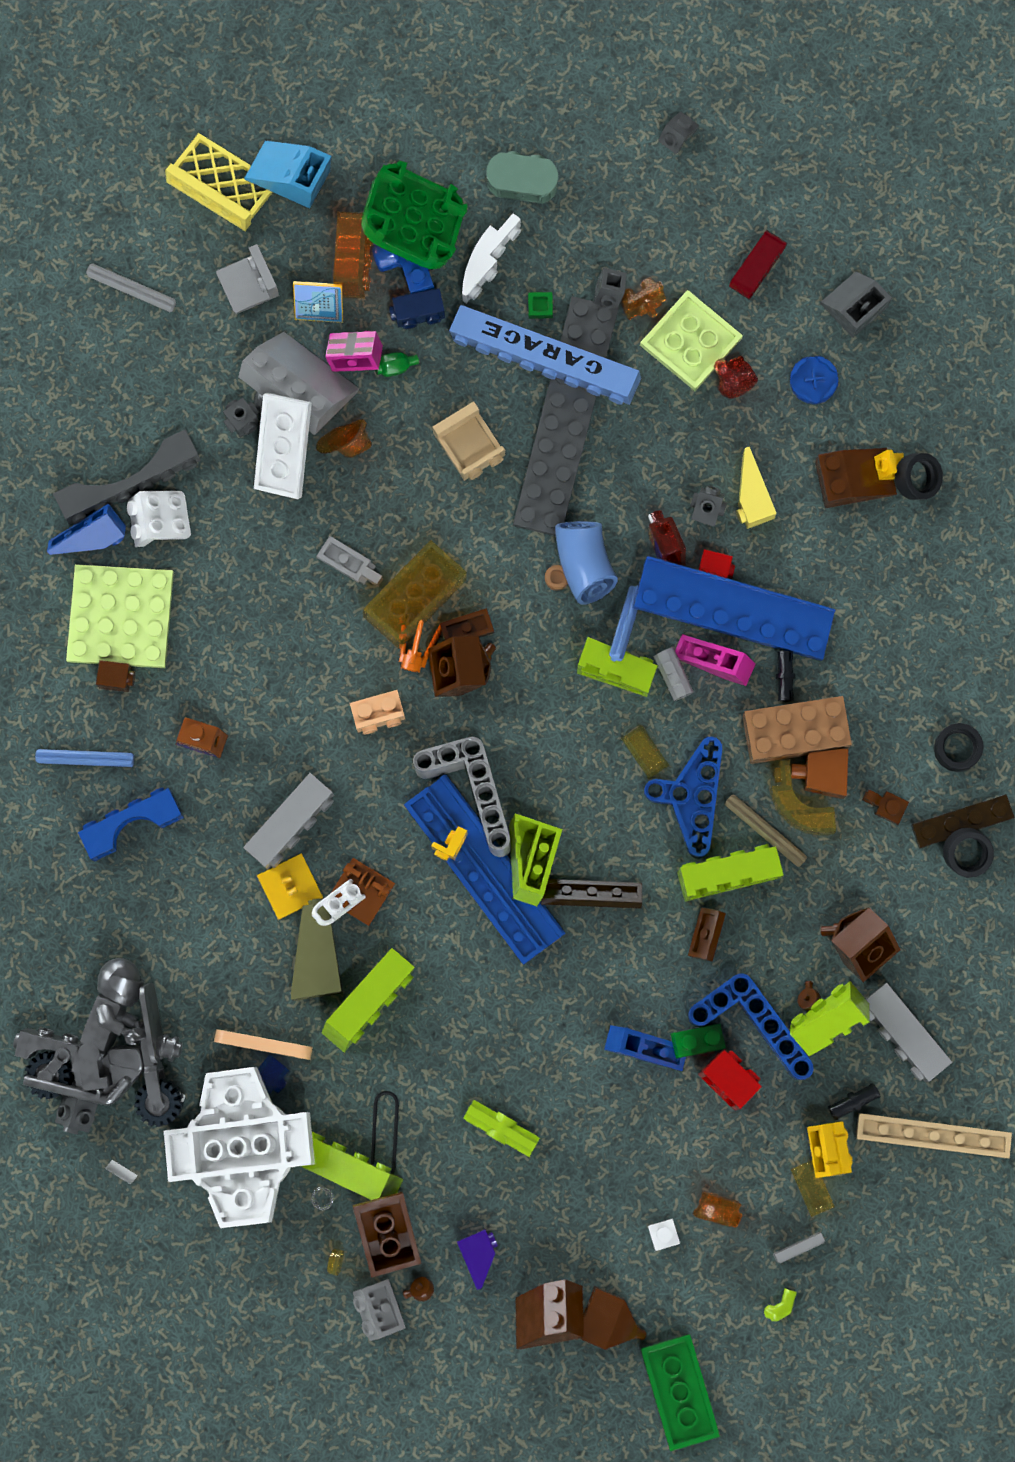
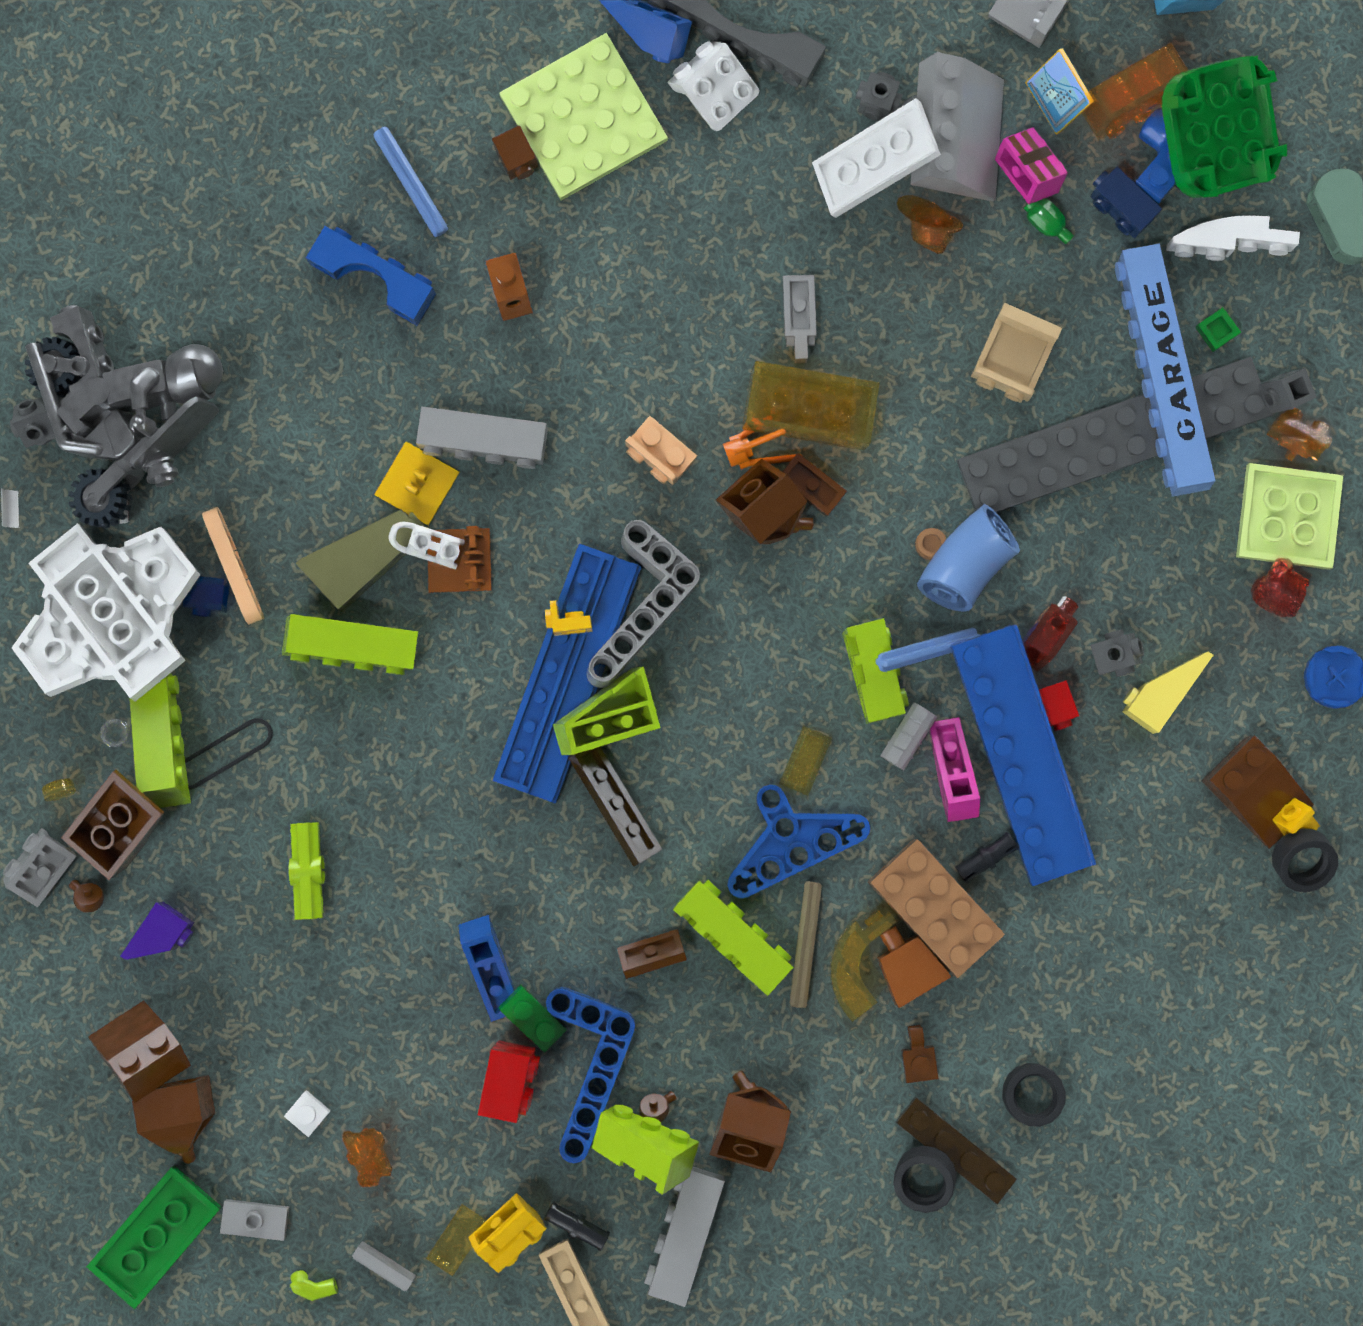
camera: 55 degrees right, 5 degrees up
none -> light grey plate [220,1199,290,1241]

